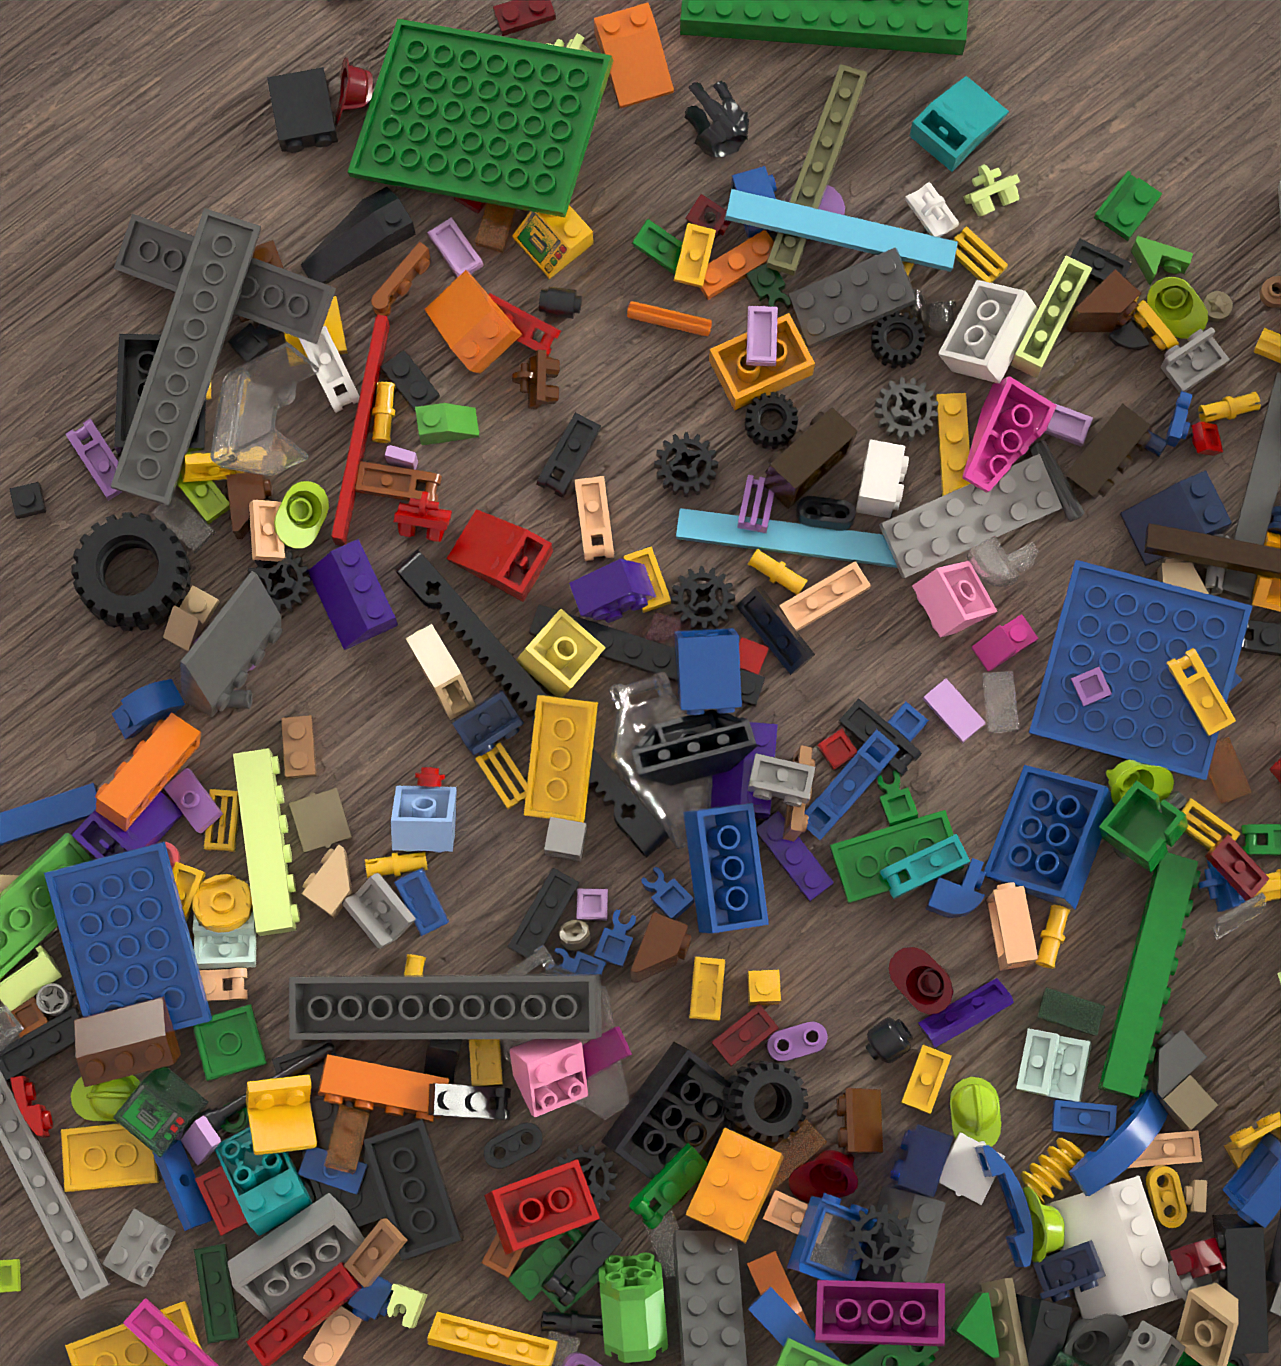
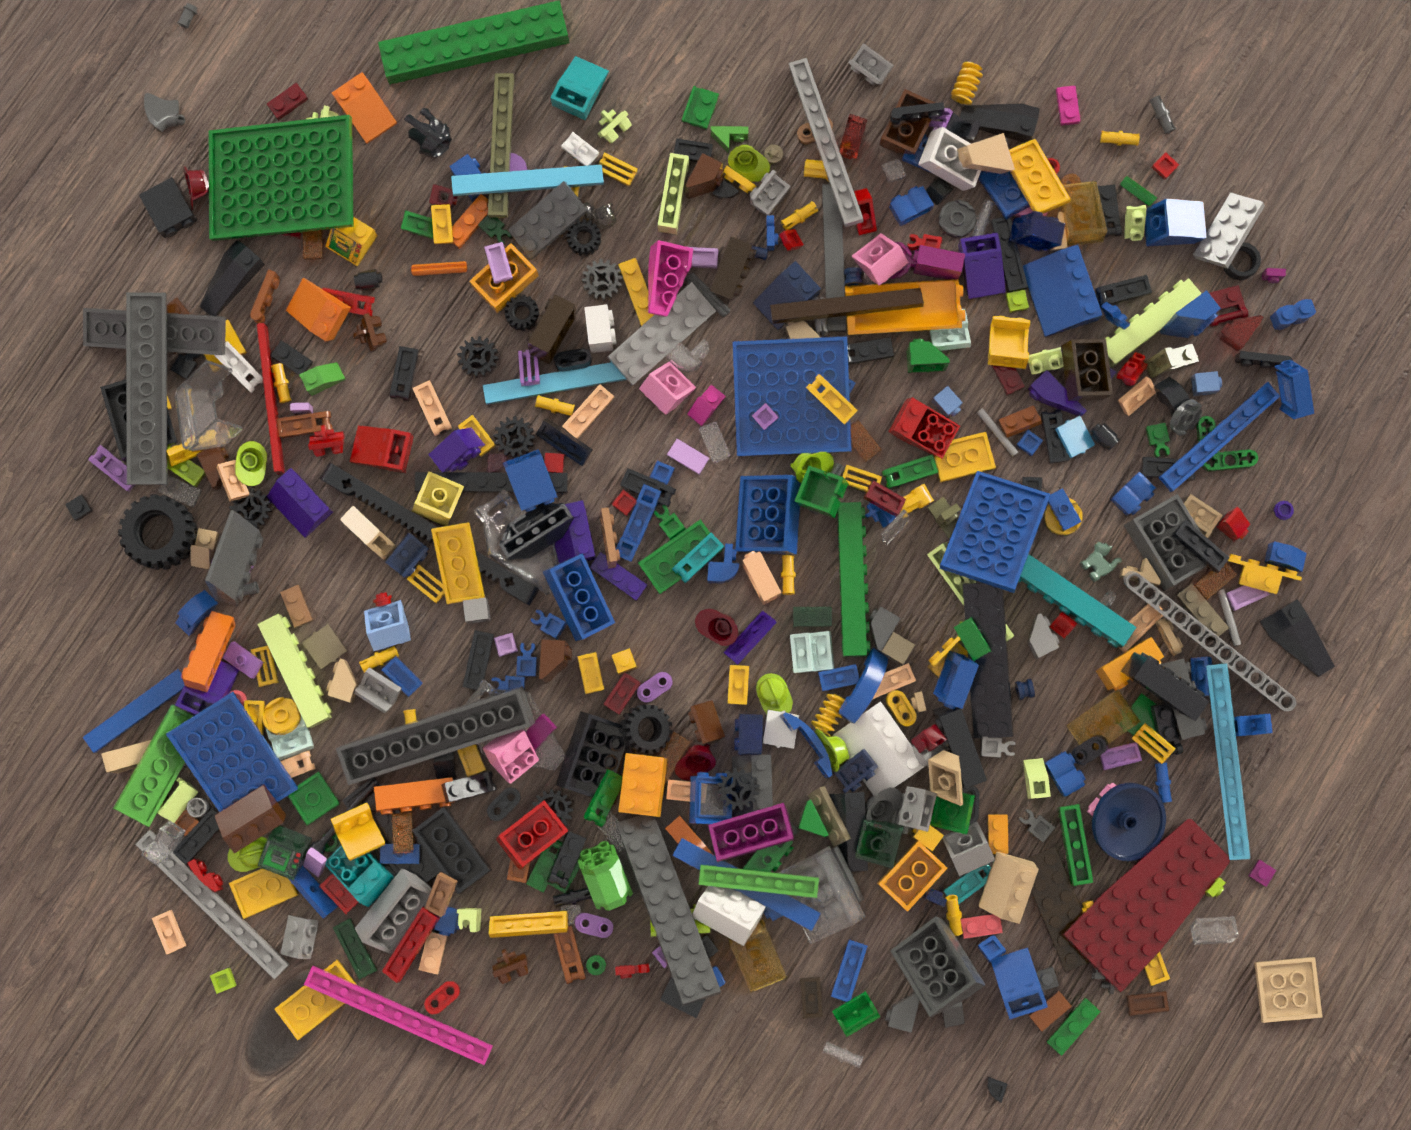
camera: 15 degrees left, 5 degrees up
lavender tile [427,217,484,277] -> none
dark tan tile [559,920,591,950] -> none
light grey bracket [747,754,816,807] -> none
black head [865,1017,913,1064] -> none
white brick [938,280,1038,384] -> none

